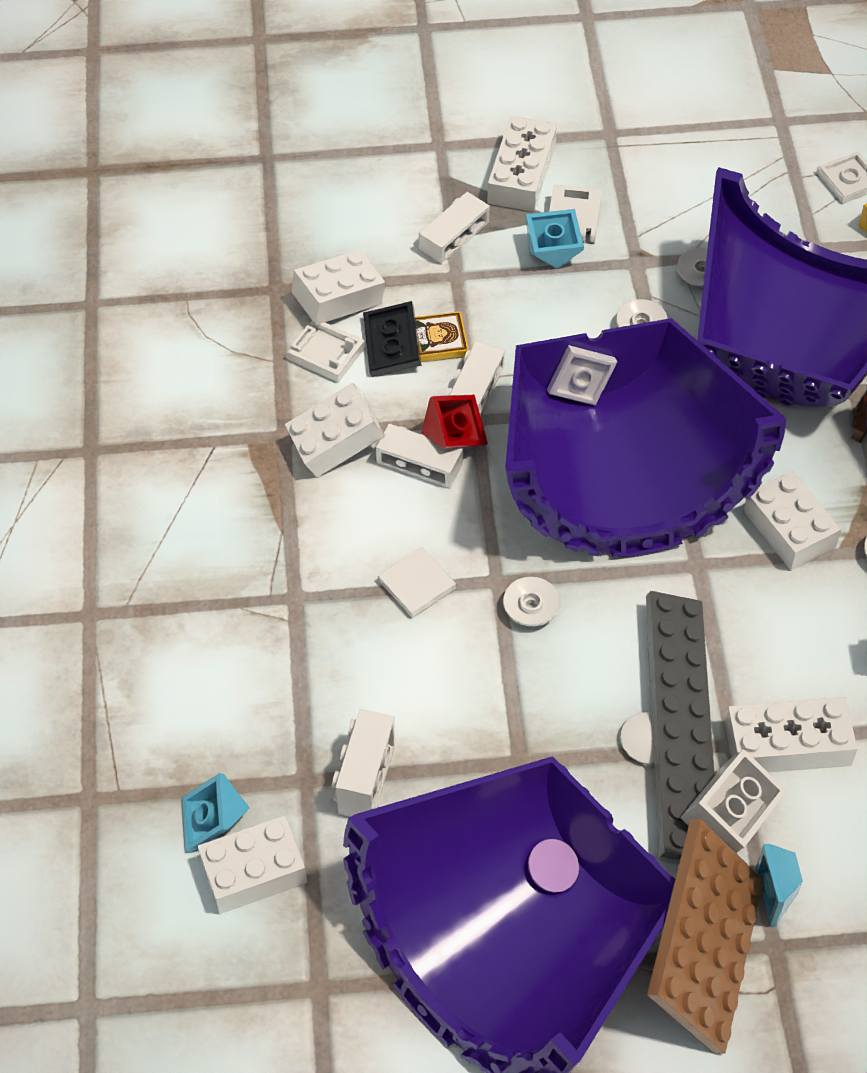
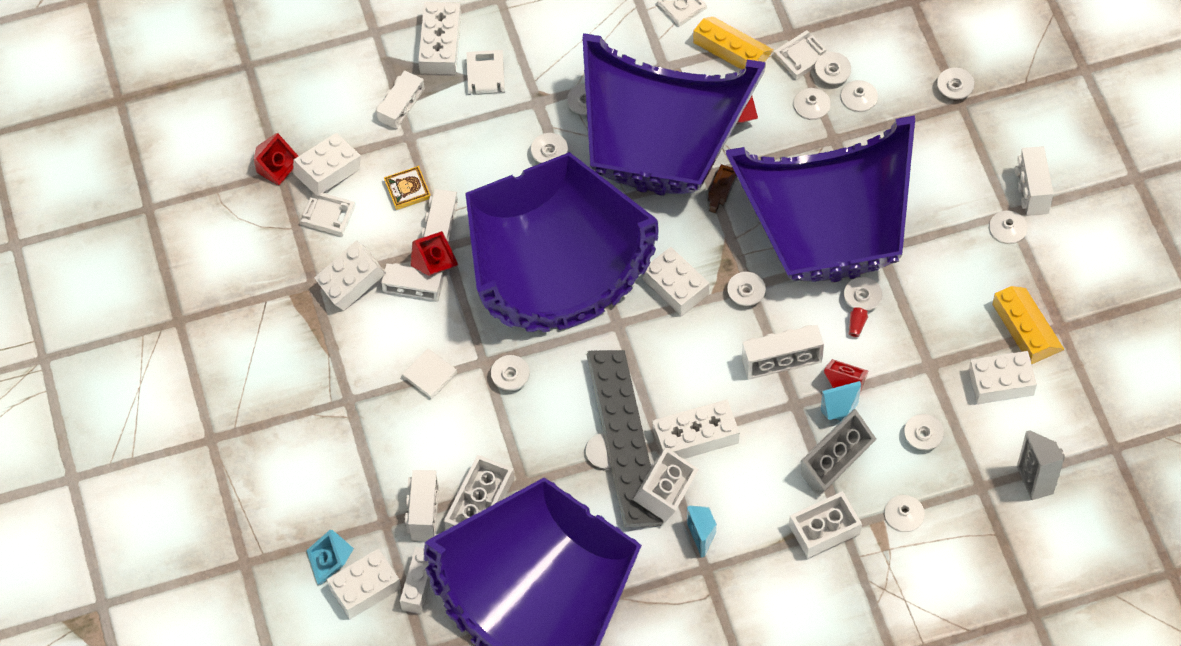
camera: 10 degrees left, 5 degrees up
black tile [363,301,422,377] -> none
medium azure slope [526,209,584,269] -> none
lavender piece [528,839,579,893] -> none
white tile [547,345,617,405] -> none
medium nougat plate [647,818,763,1054] -> none
none -> red slope [254,133,299,185]
none -> white brick [400,547,430,614]
none -> white brick [444,455,515,530]

